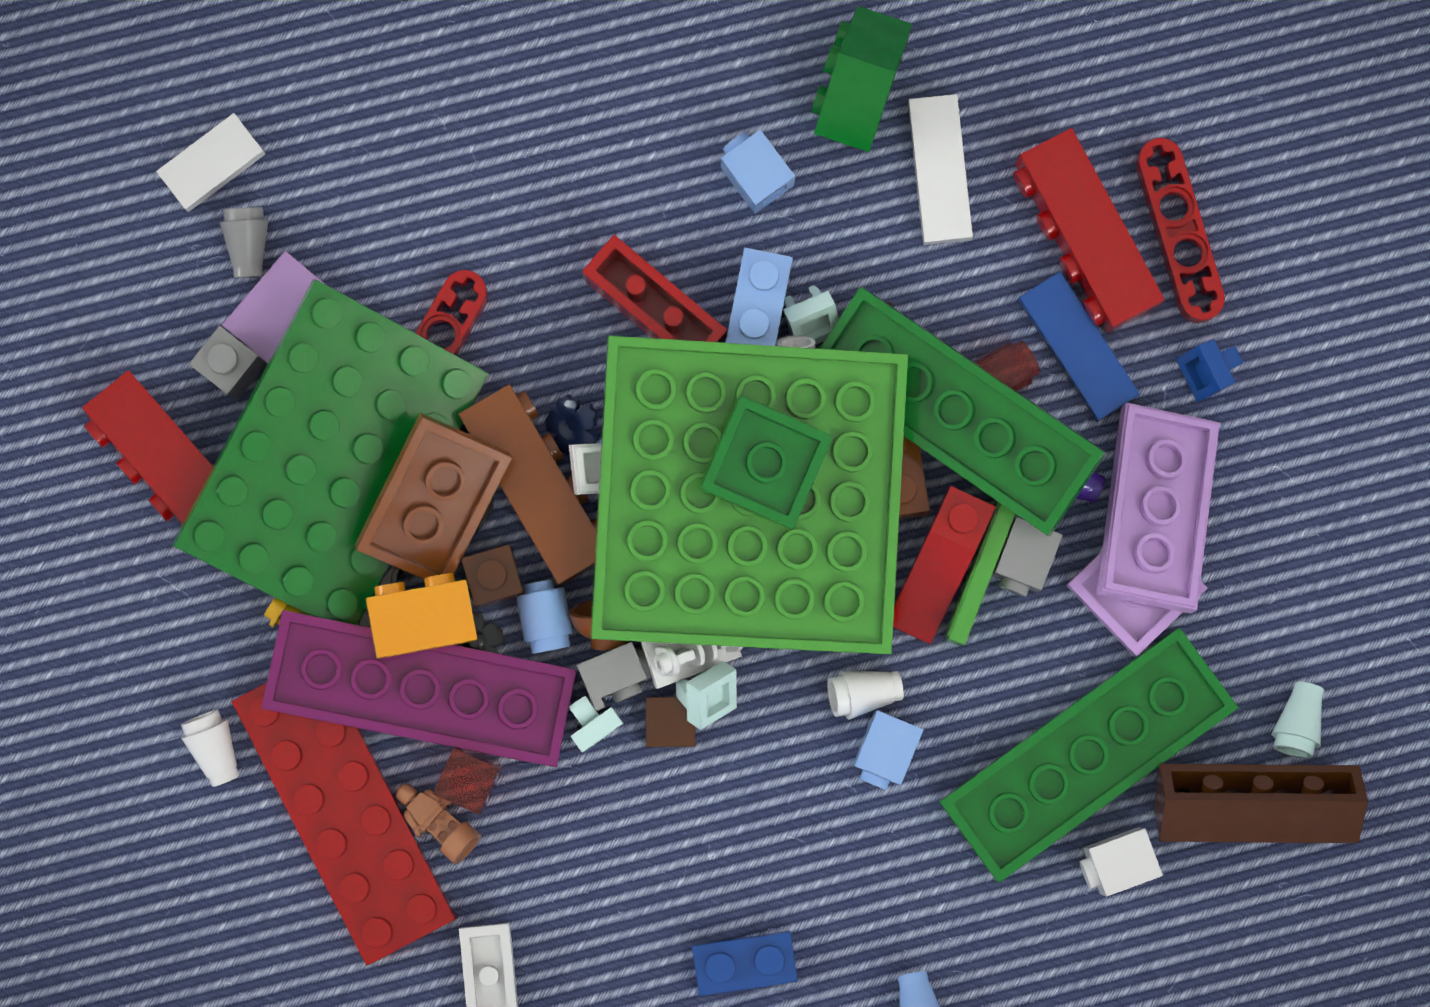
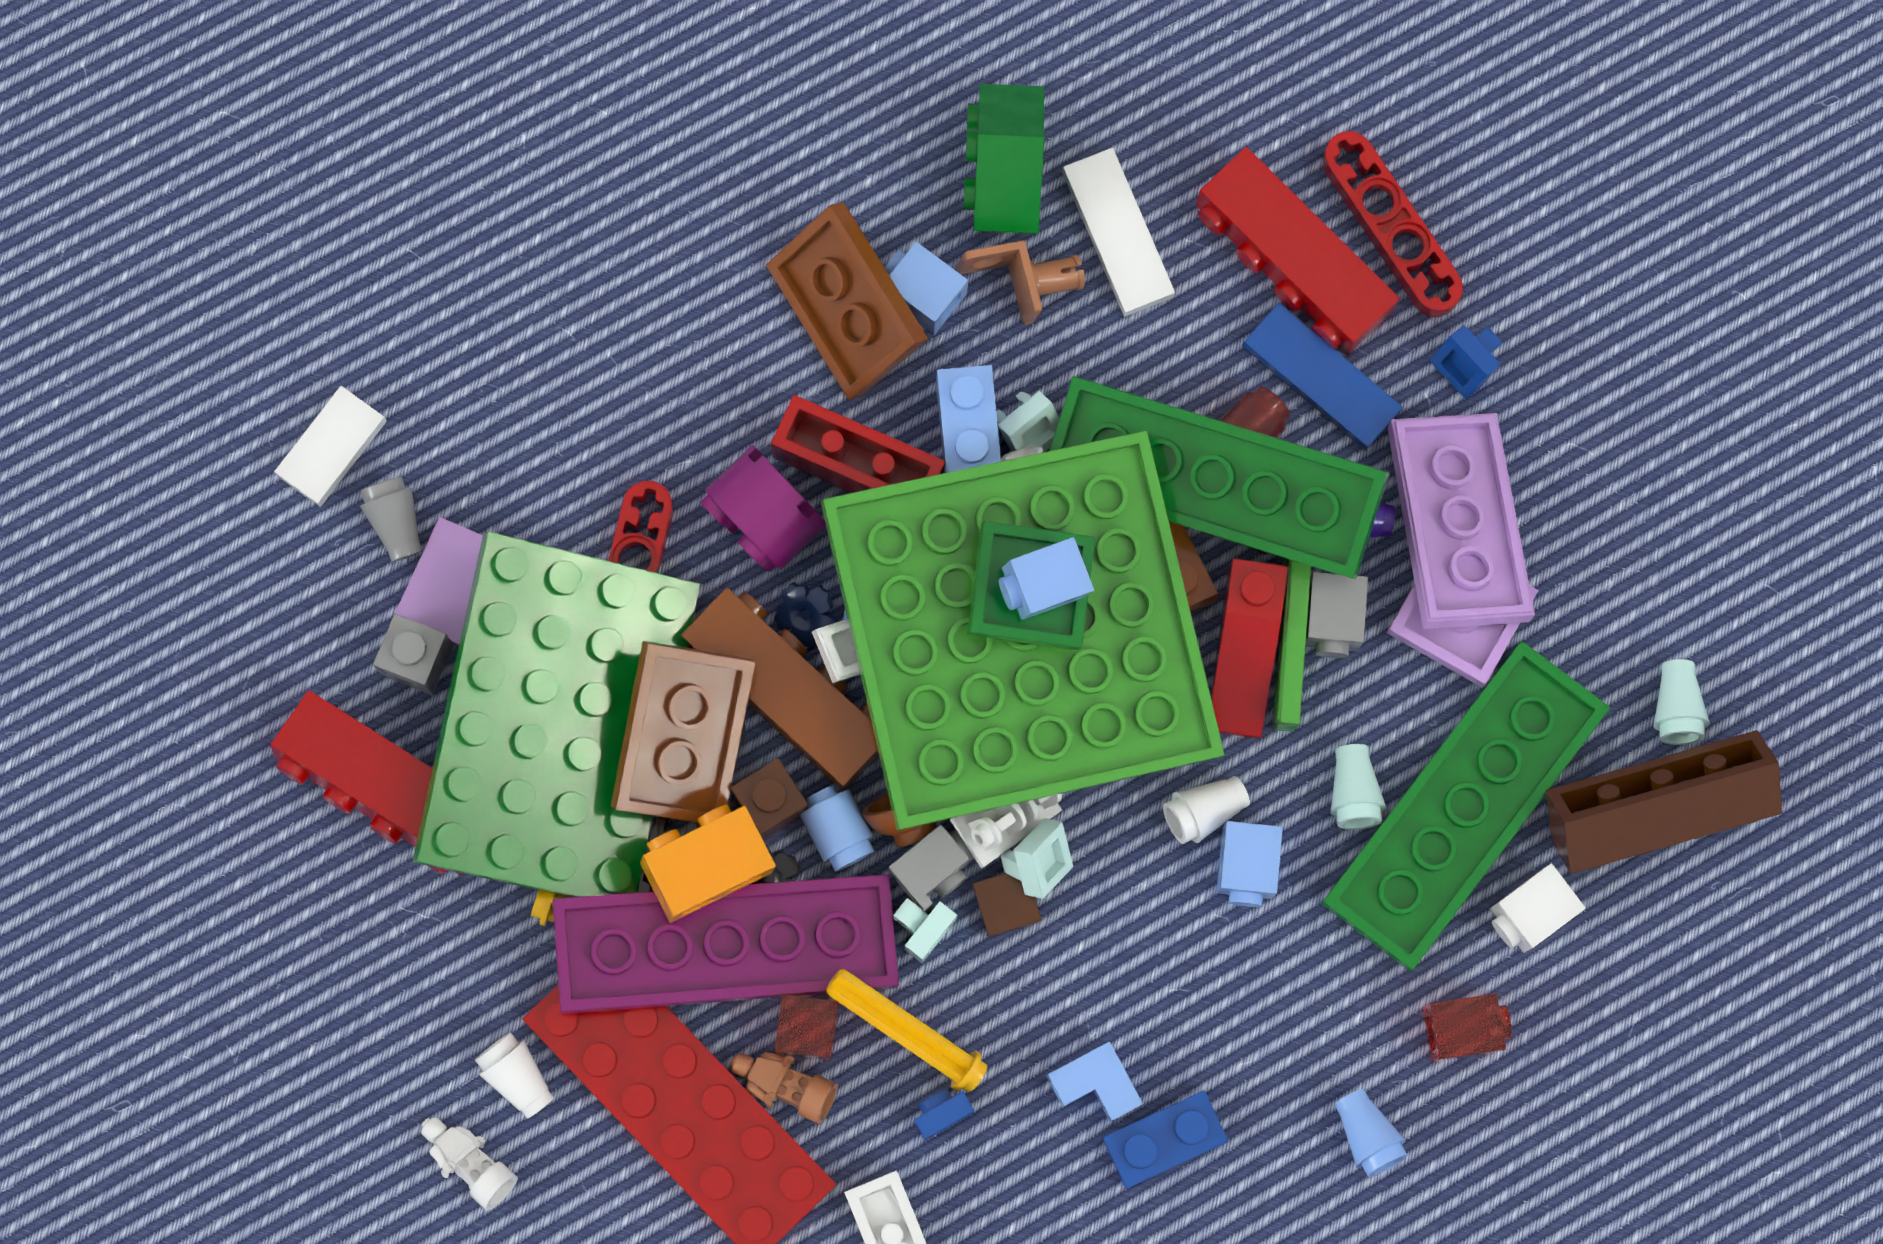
camera: 20 degrees left, 5 degrees down
none -> white piece [421,1117,518,1211]
none -> magenta brick [700,444,826,572]
none -> dark orange plate [766,202,928,400]
none -> yellow axle [826,969,988,1093]
none -> blue plate [913,1088,974,1141]
none -> nougat bracket [956,240,1085,326]
none -> light blue brick [999,537,1094,620]
none -> light blue piece [1046,1041,1143,1122]
none -> light aqua cone [1330,744,1386,830]
none -> clear red brick [1422,993,1512,1063]

